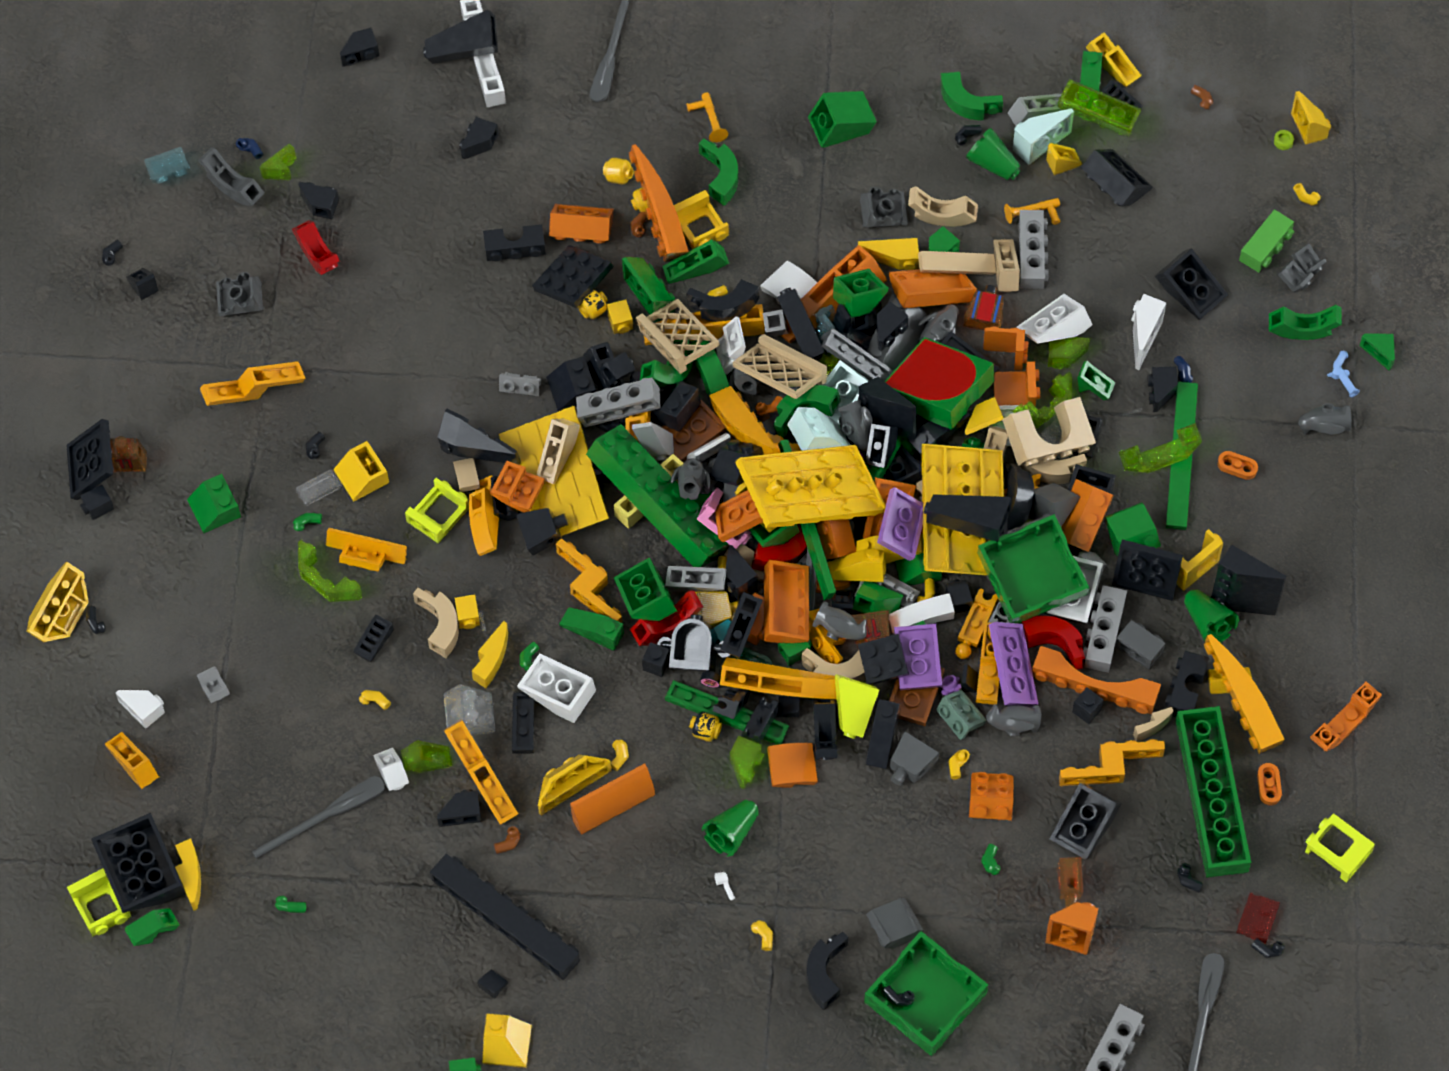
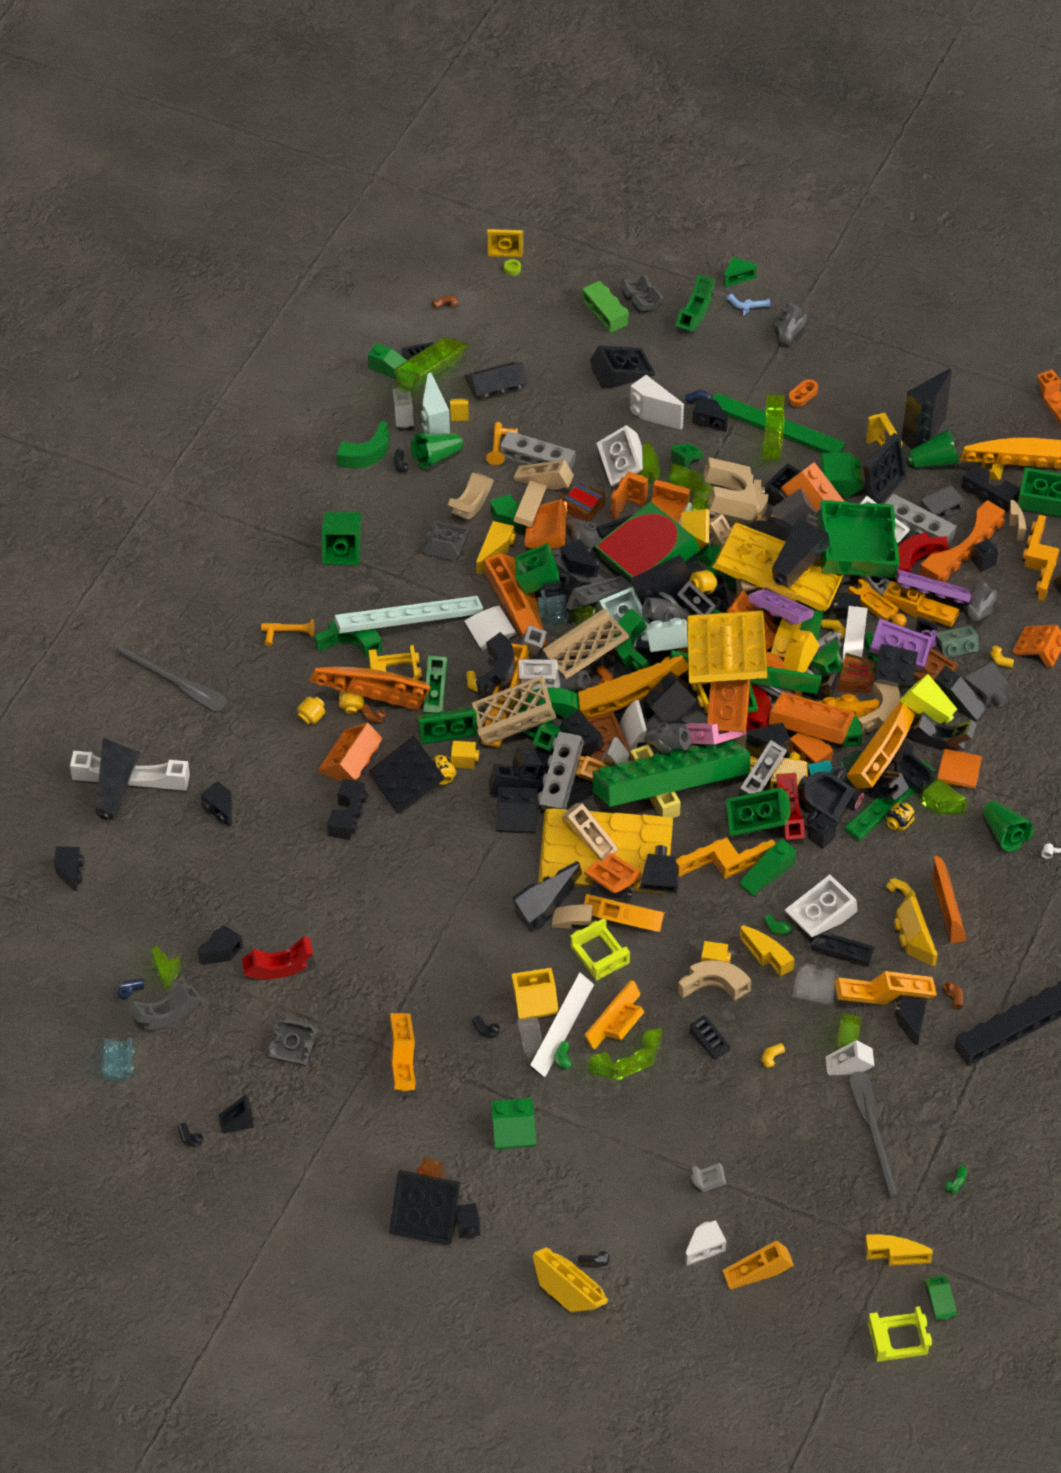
camera: 70 degrees left, 10 degrees down
black slope [91,813,186,913] -> none
light grey hinge [499,372,541,396] -> none
black slope [720,592,763,658] -> none
black slope [777,287,827,360] -> none
dark grey animal [812,602,867,641] -> none
yellow slope [1086,32,1141,87] -> none
yellow arm [1293,183,1321,206] -> none
none -> light aqua plate [334,596,483,633]
none -> white sticker [531,973,594,1077]
none -> yellow head [689,570,717,595]

